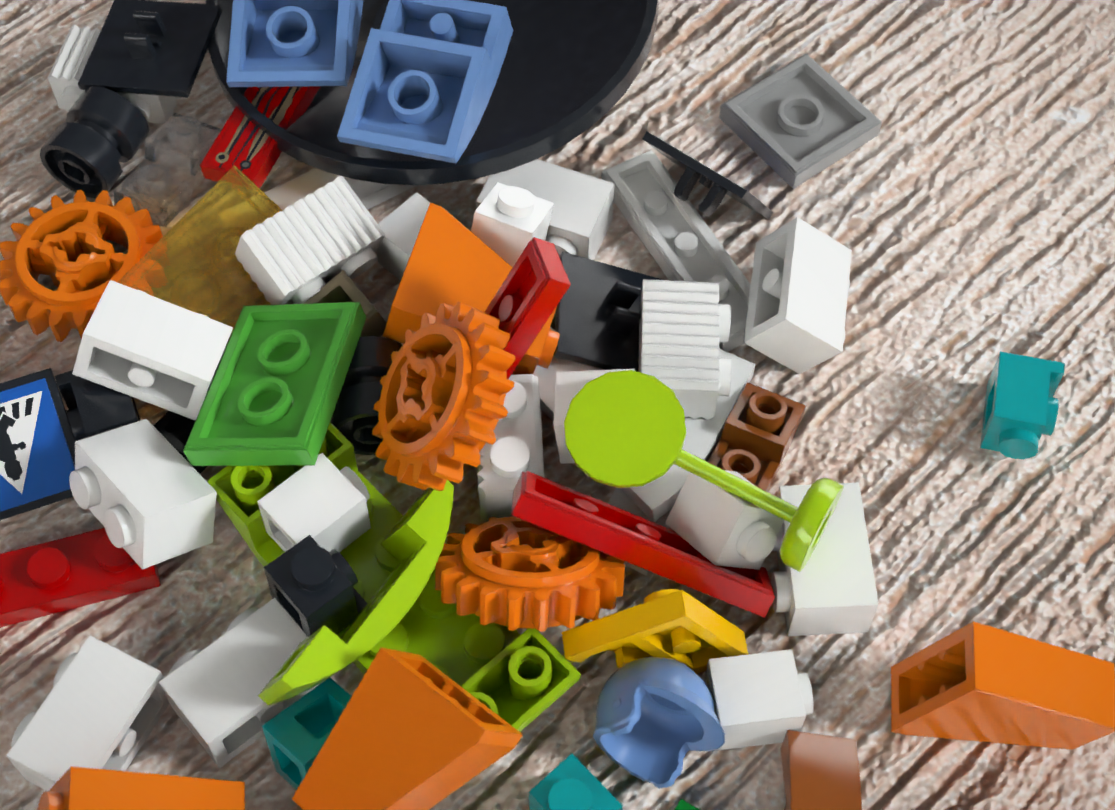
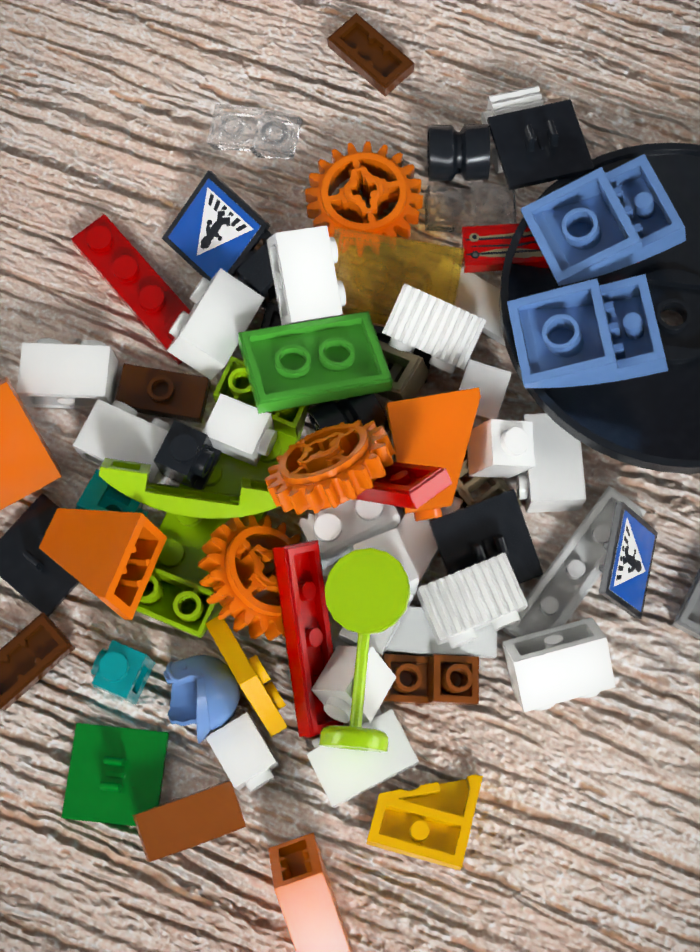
camera: 70 degrees right, 15 degrees up
teal brick [980,351,1065,459] -> none
none -> reddish brown plate [115,363,211,423]
none -> yellow wing [366,774,483,870]

